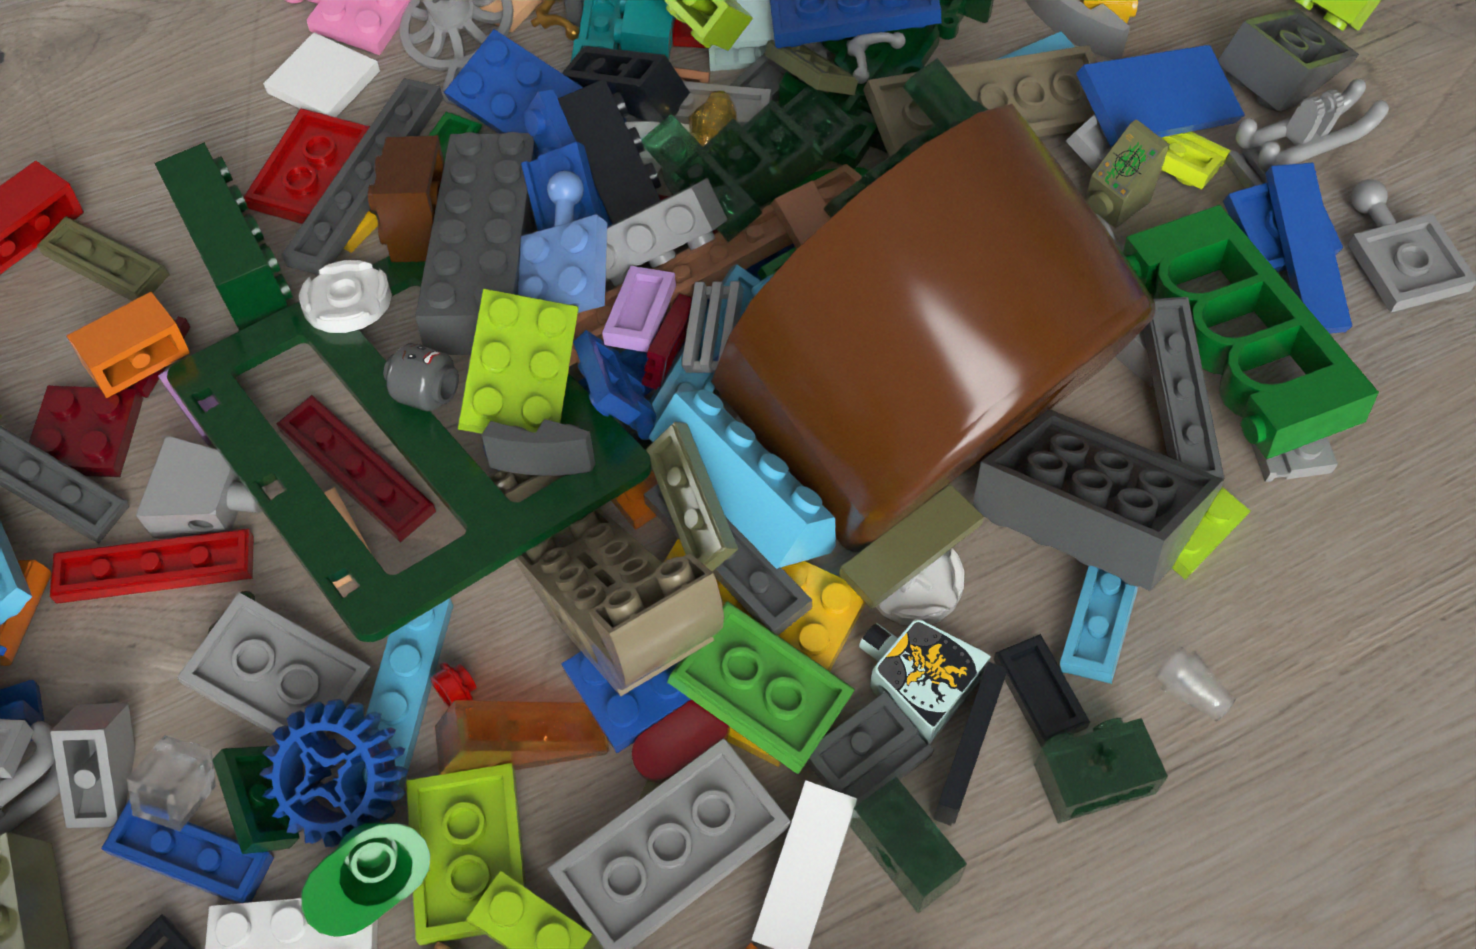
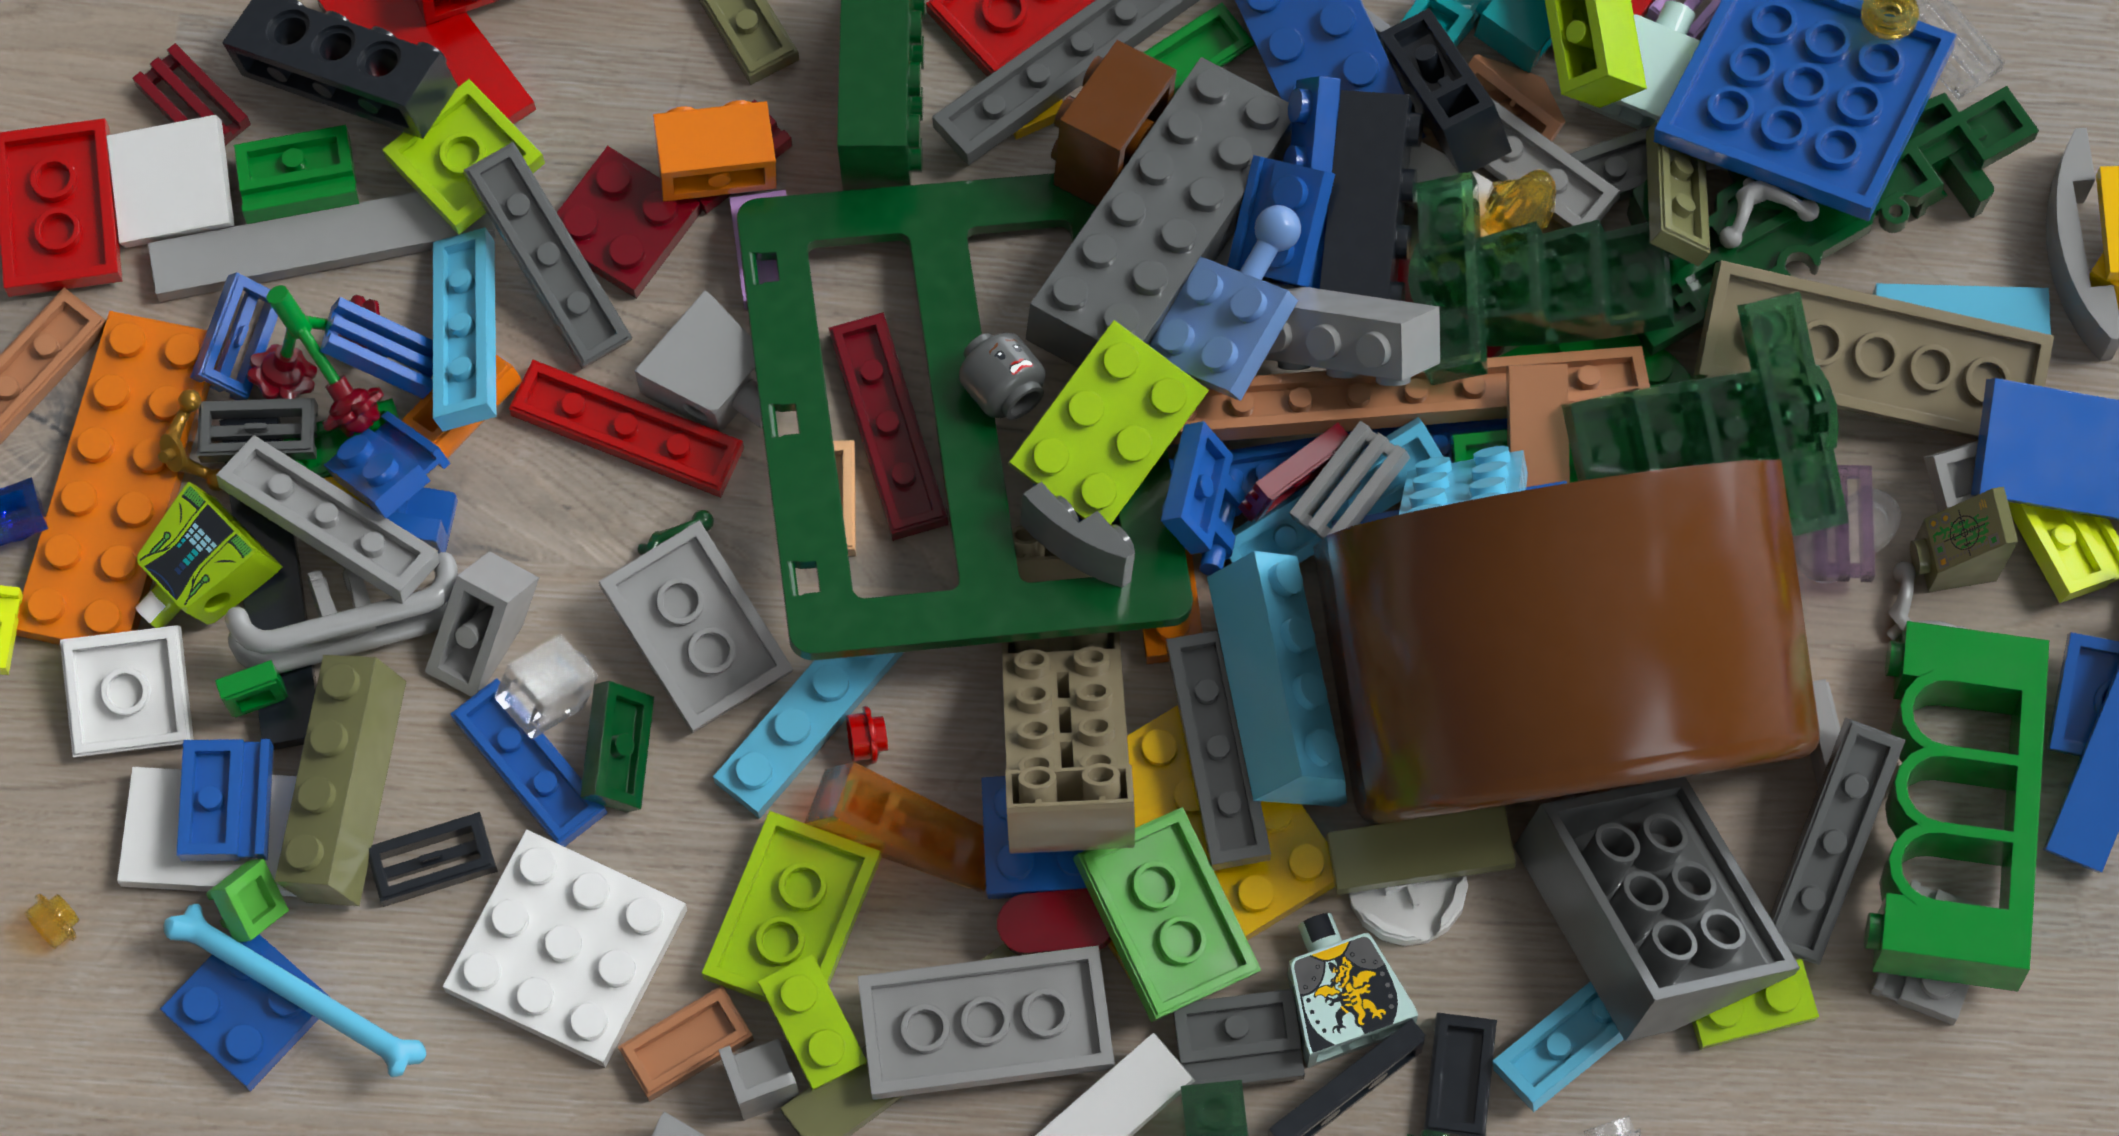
camera: 30 degrees right, 10 degrees up
blue gear [259,699,409,847] -> none
white tile [299,260,392,333] -> none
green piece [301,822,430,937] -> none
lavender tile [602,266,676,352] -> none
olive tile [645,422,738,571] -> none

